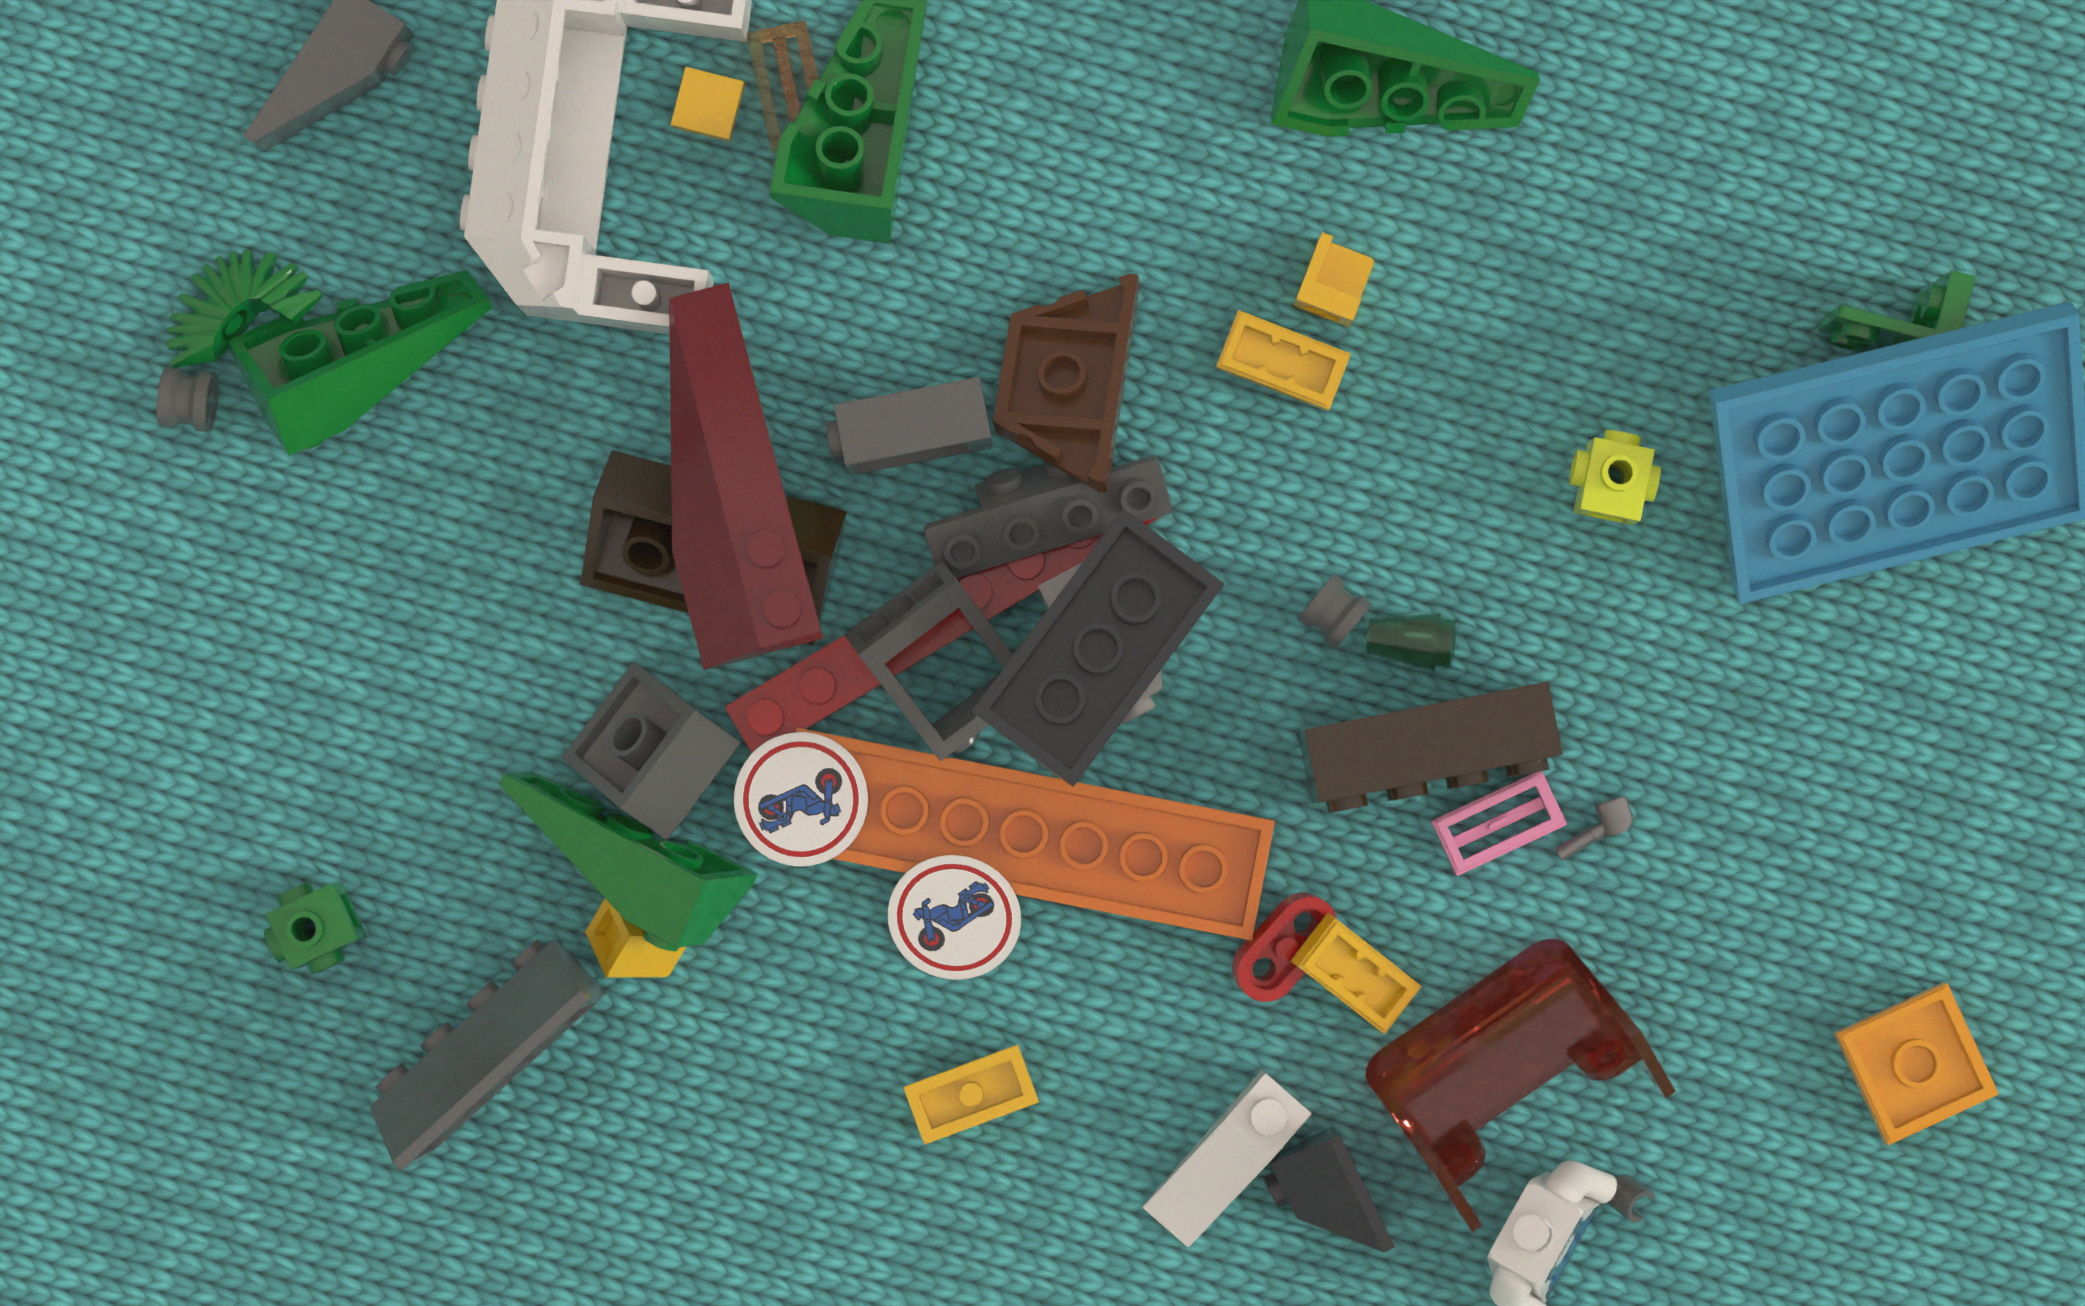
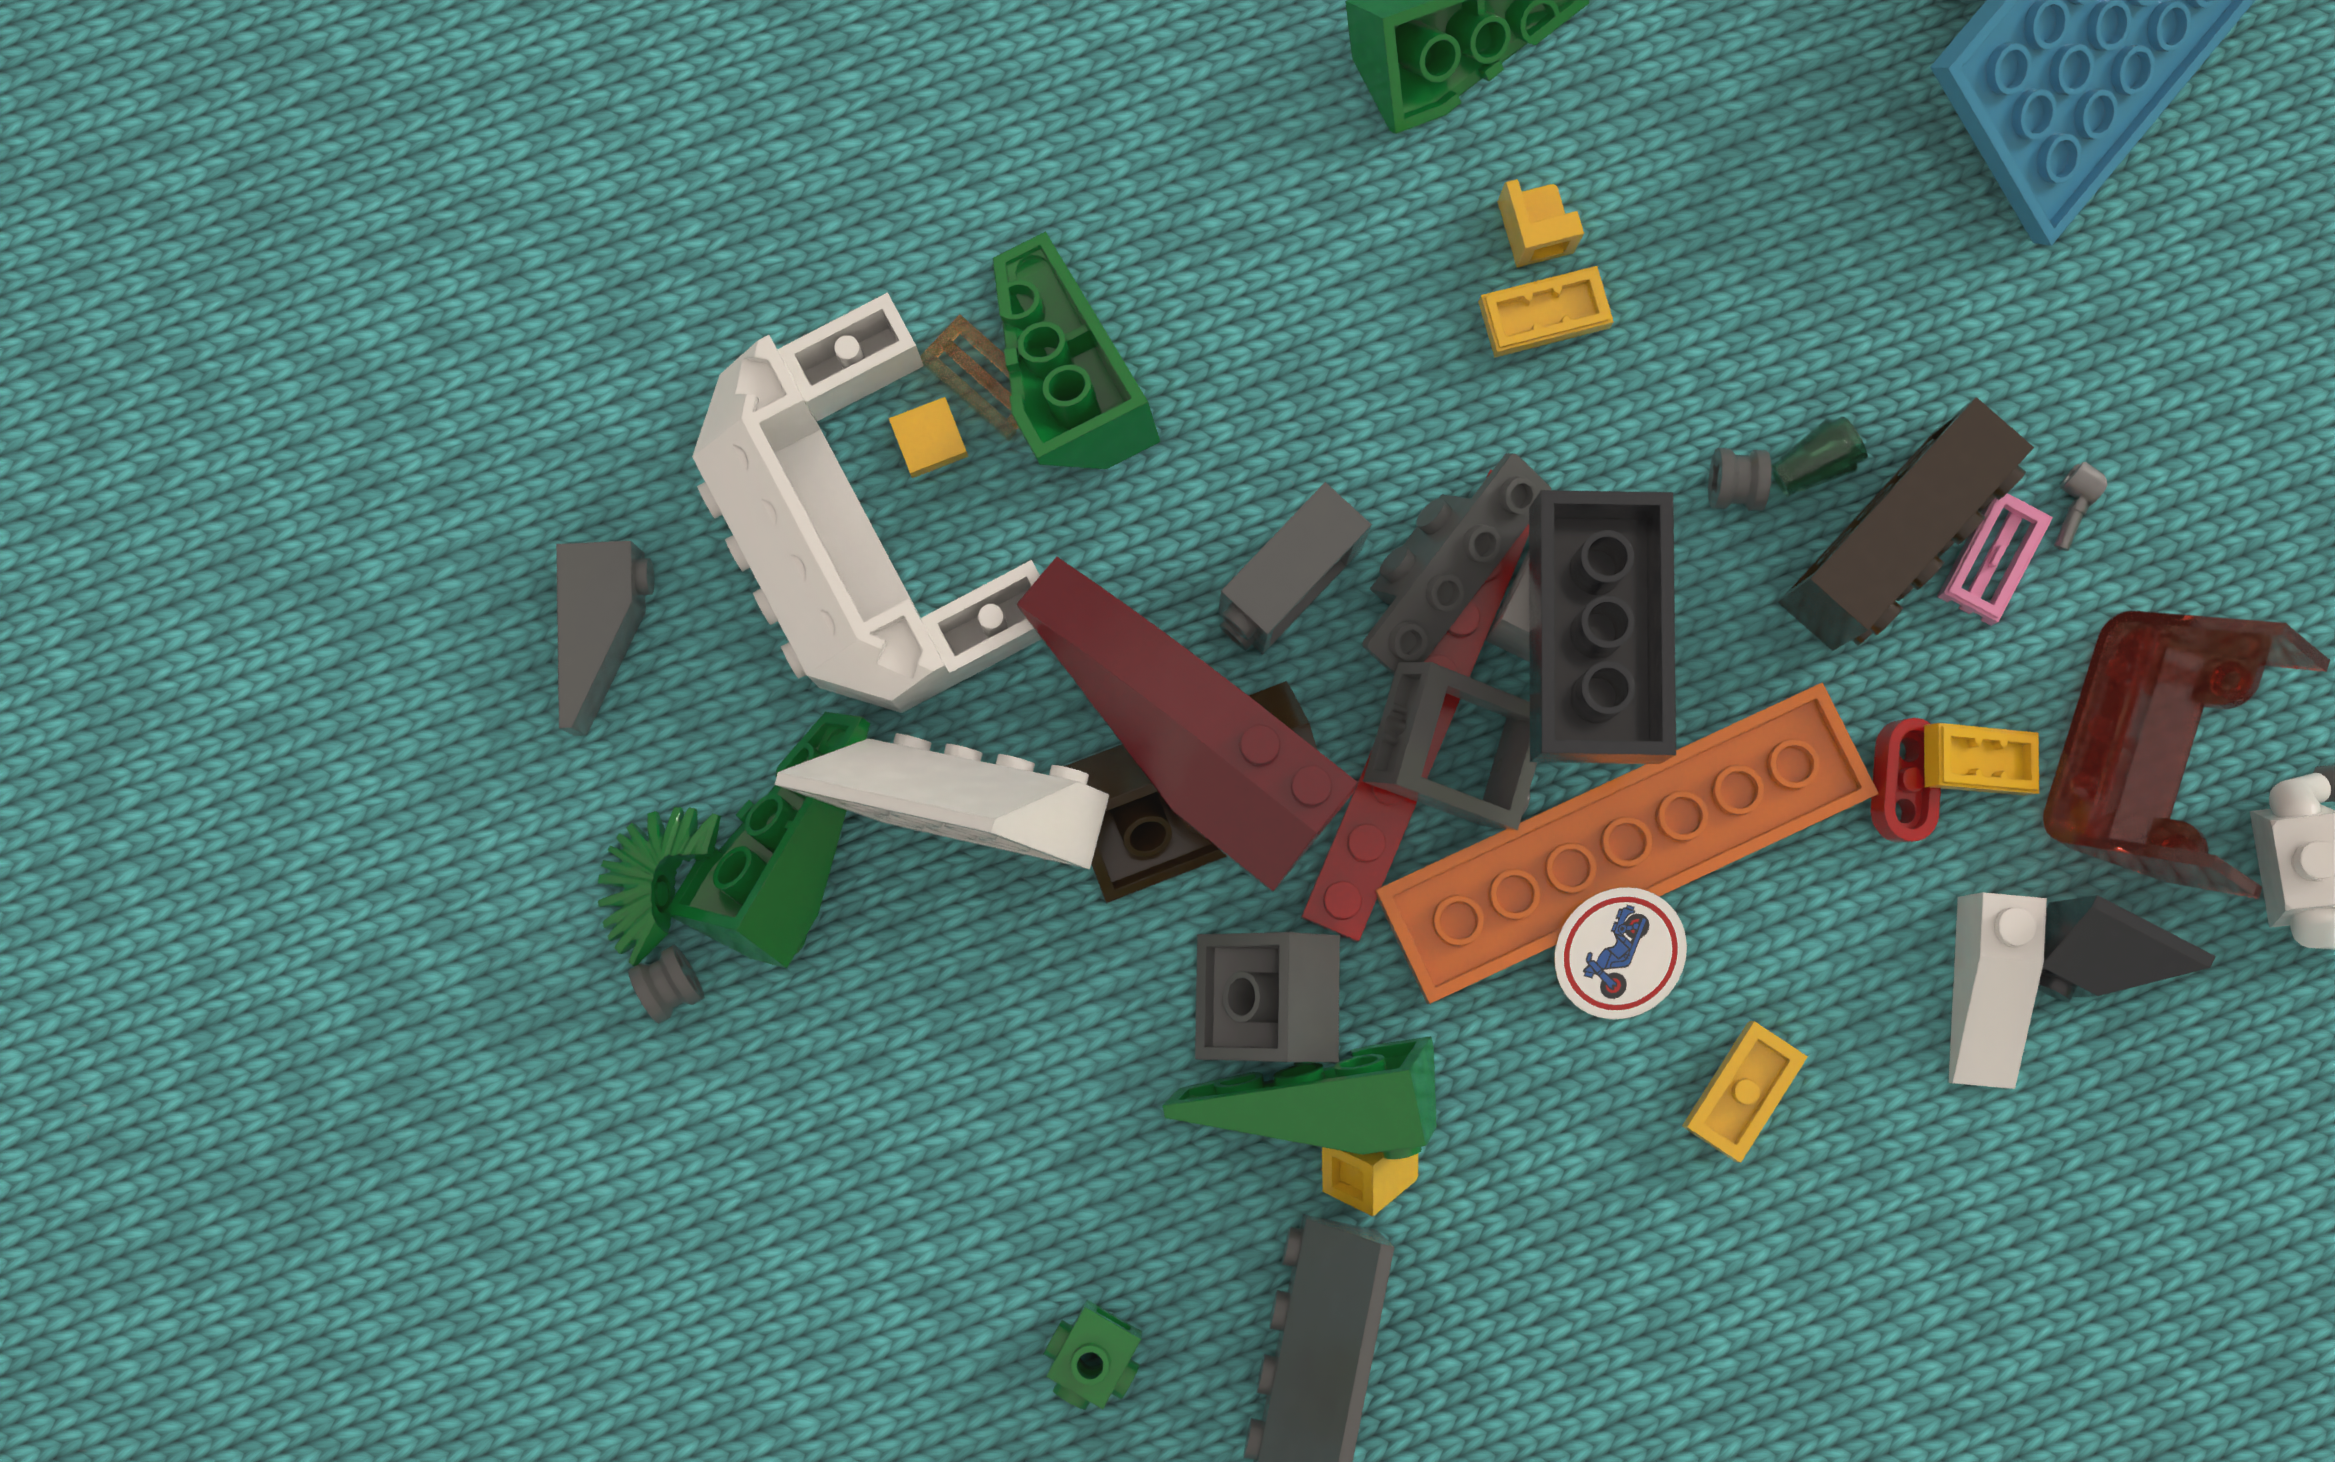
camera: 35 degrees left, 5 degrees down
white sticker [734,732,868,866] -> none
reddish brown wing [992,274,1140,493] -> none
neon yellow brick [1569,430,1661,525] -> none
none -> white slope [774,733,1109,869]

